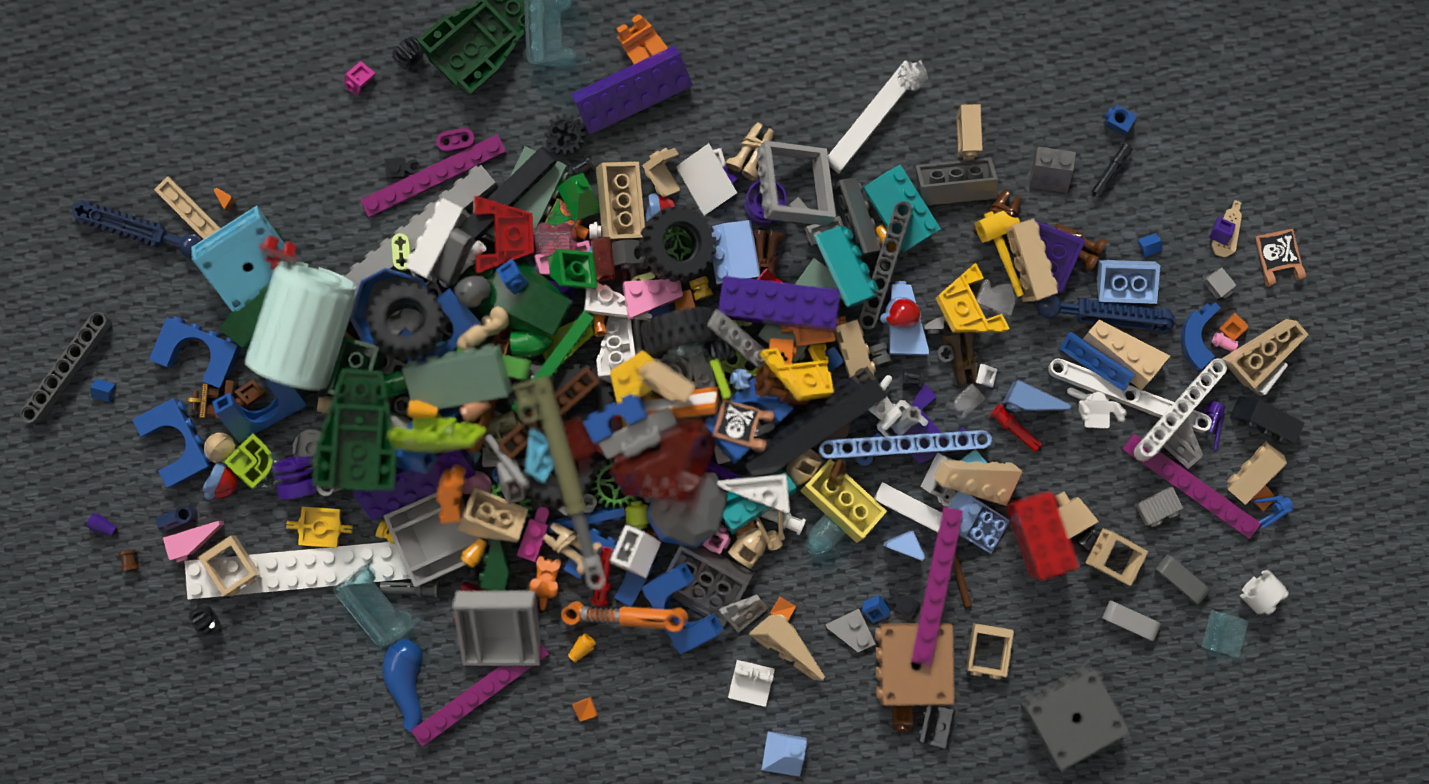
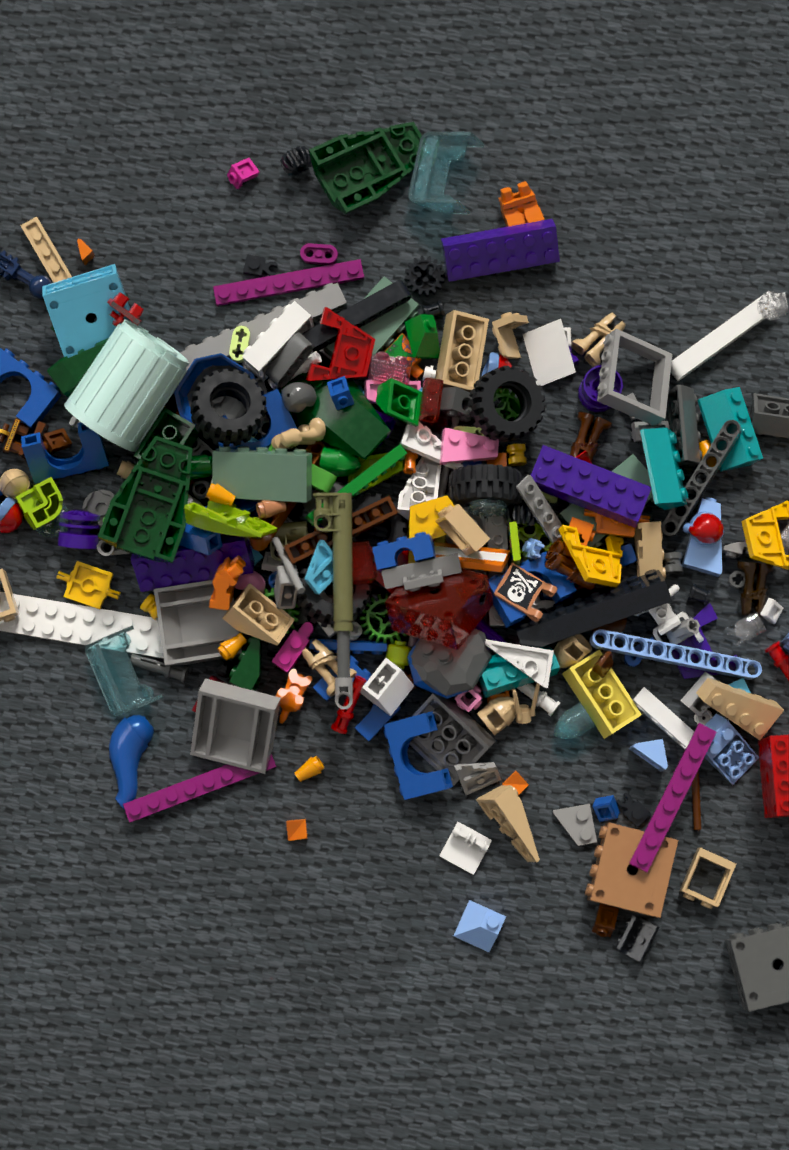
camera: 10 degrees right, 5 degrees down
orange piece [561,601,688,632] -> none
light blue slope [712,220,760,284] -> none

